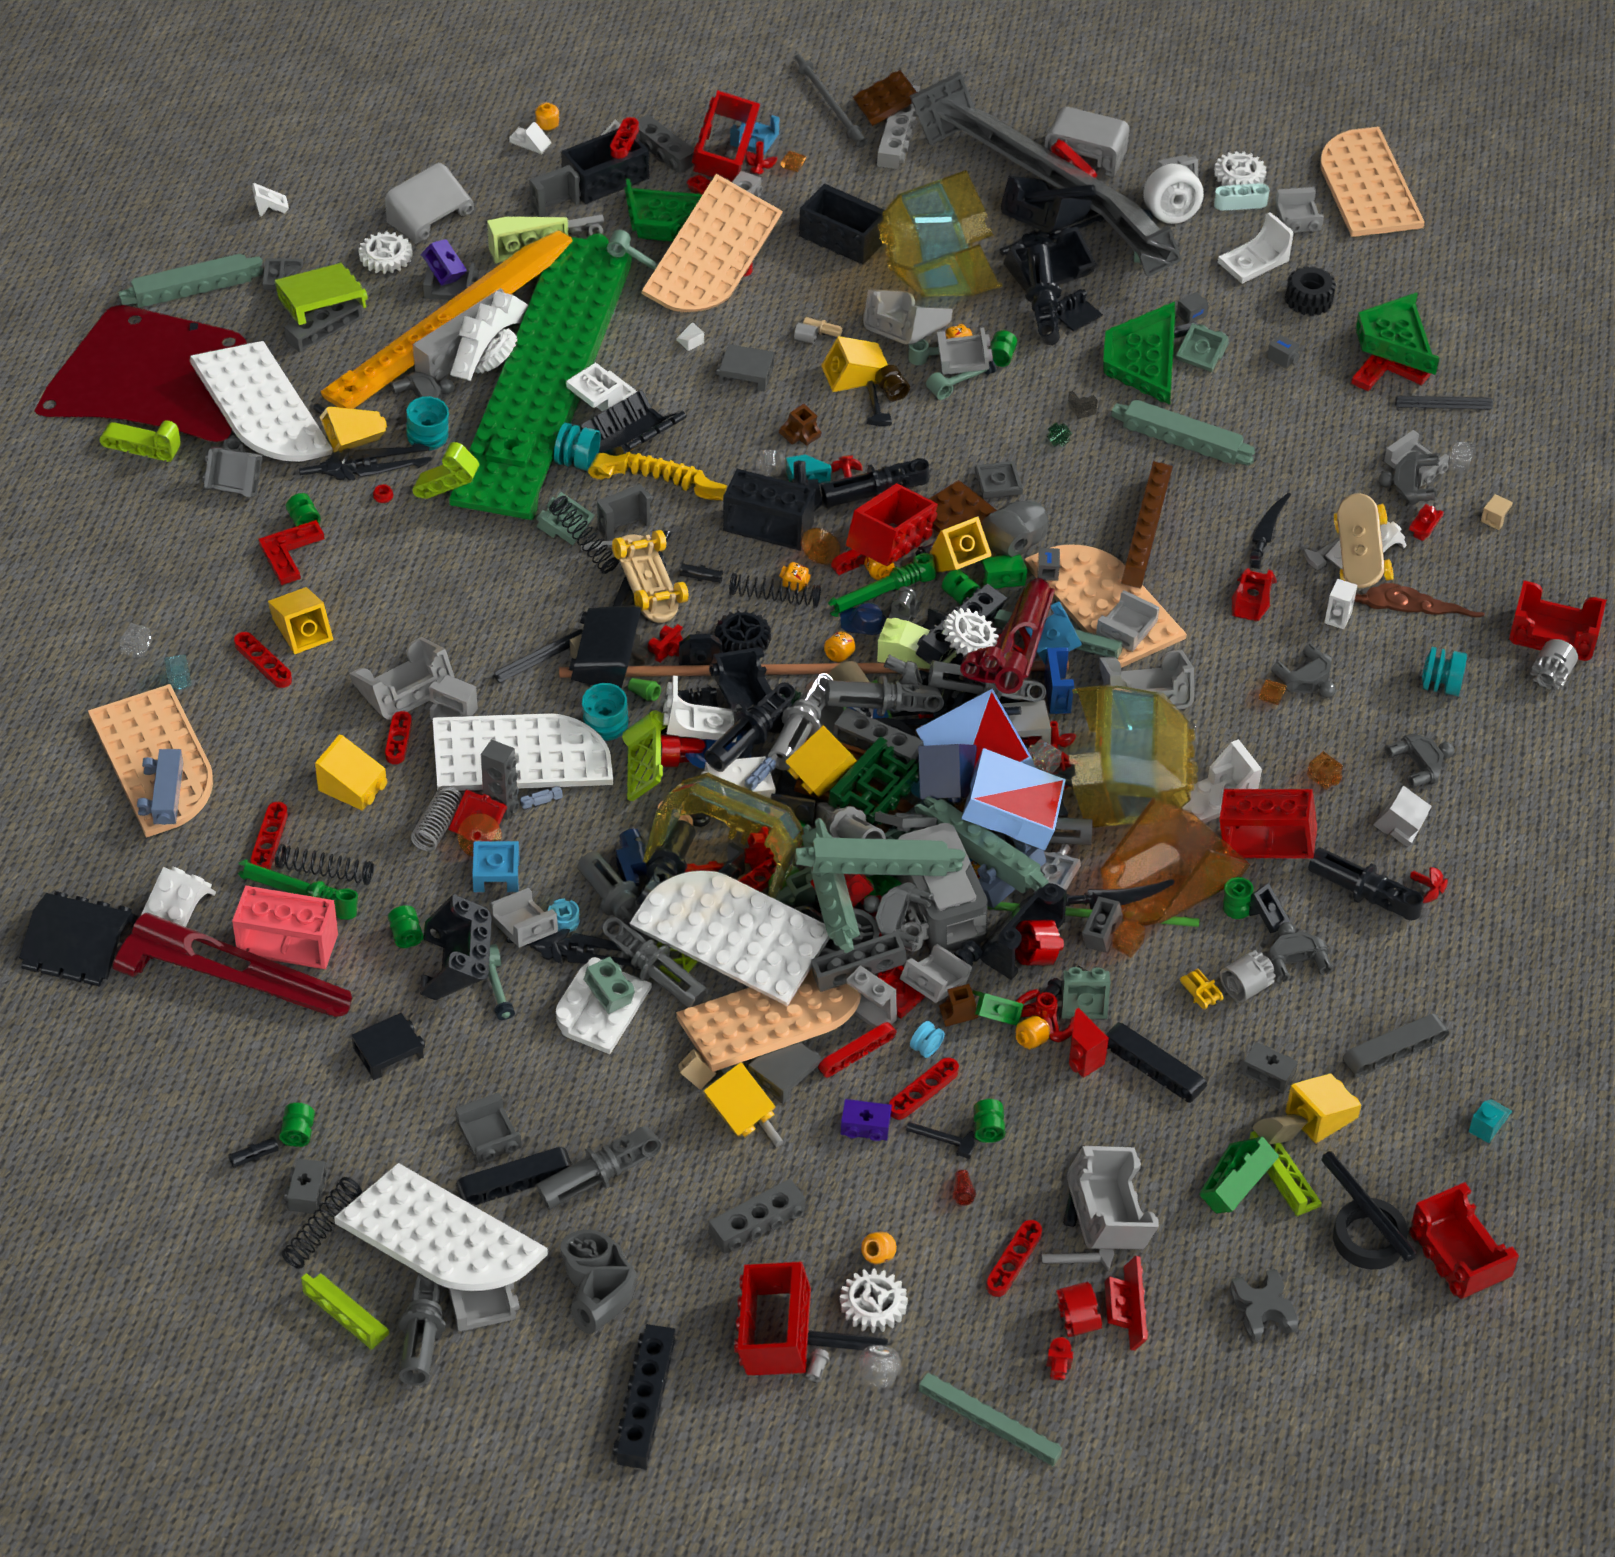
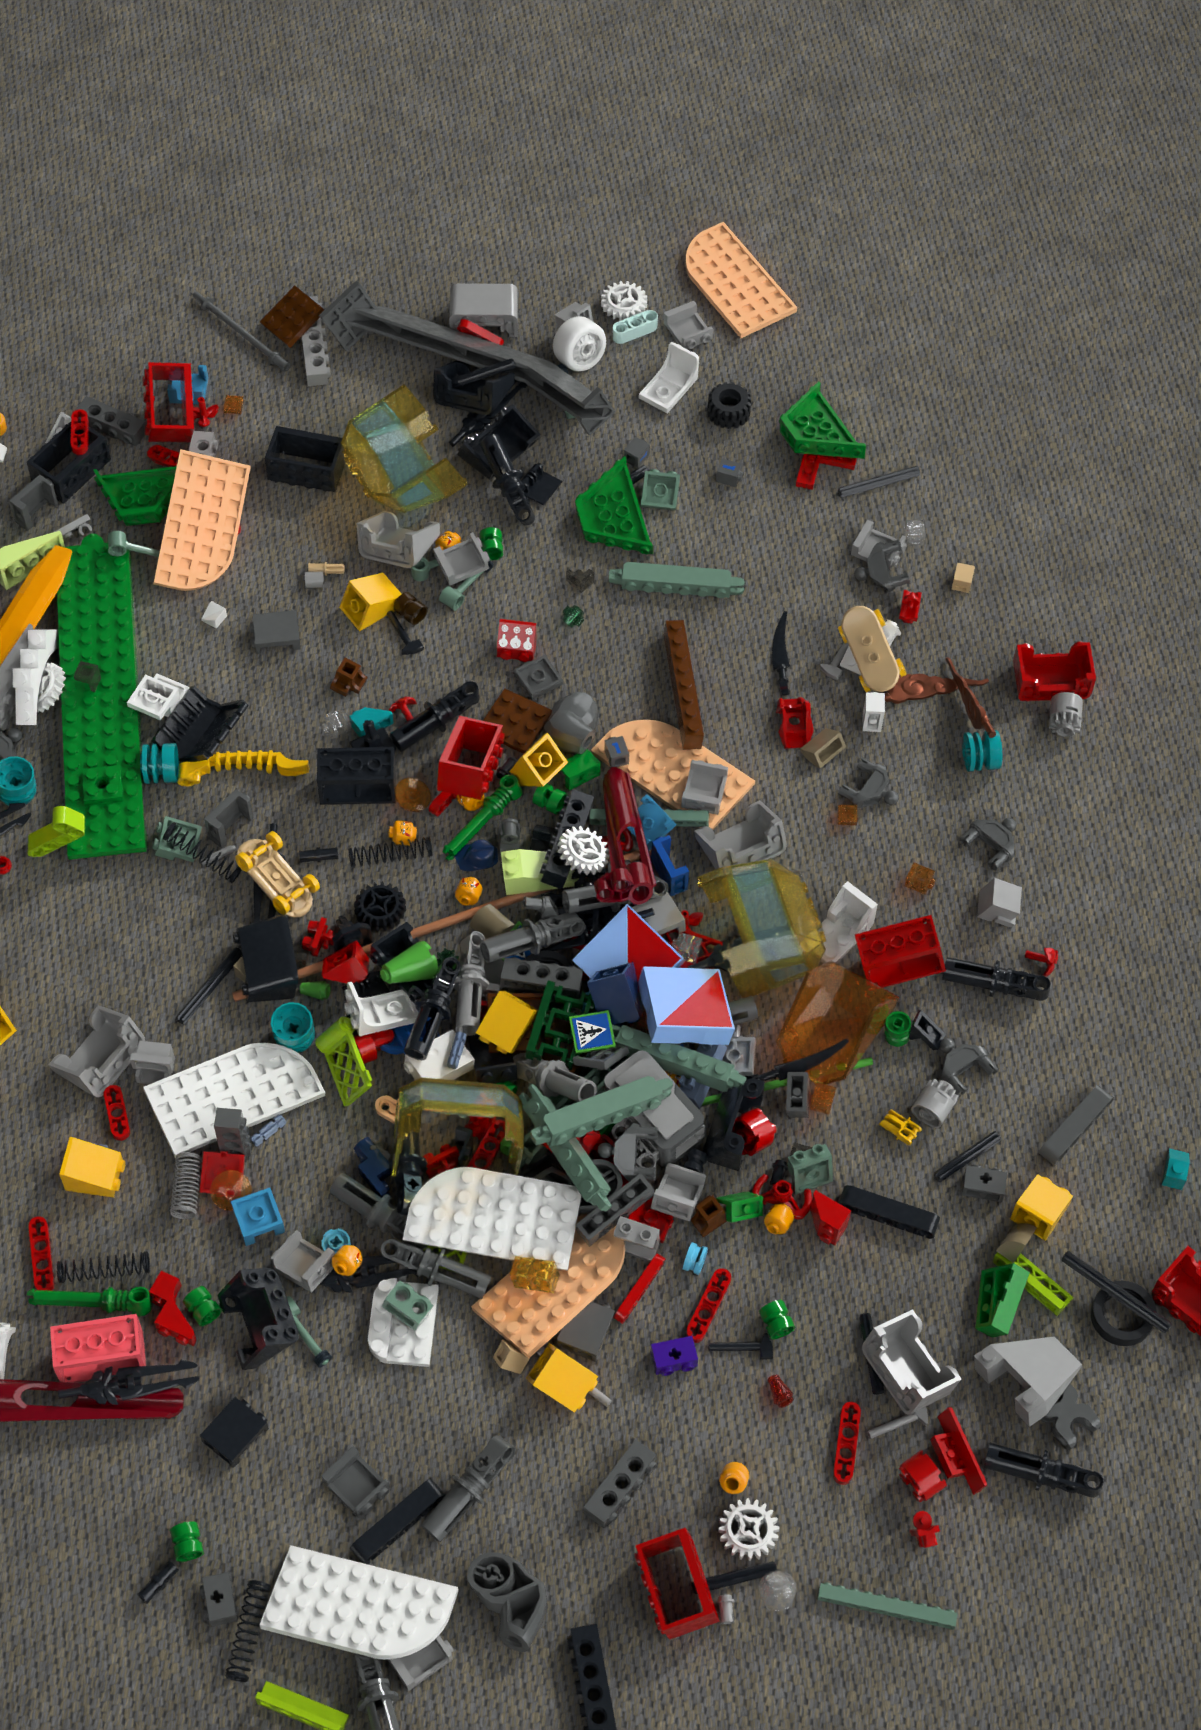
camera: 20 degrees left, 10 degrees up
none -> black sword [58,1359,199,1405]
none -> clear smoke panel [74,661,101,692]
none -> red arch [149,1271,196,1346]
none -> red slope [321,940,369,983]
none -> light orange head [331,1245,363,1276]
none -> bright green cone [380,941,438,984]
none -> red slope [497,619,536,662]
none -> clear yellow brick [510,1256,560,1293]
none -> piece [569,1010,616,1054]
none -> dark tan brick [800,728,846,768]
none -> black axle [934,1131,1001,1182]
none -> copper piece [945,657,996,738]
none -> light grey wedge [974,1337,1082,1427]
none -> black piece [984,1443,1104,1498]

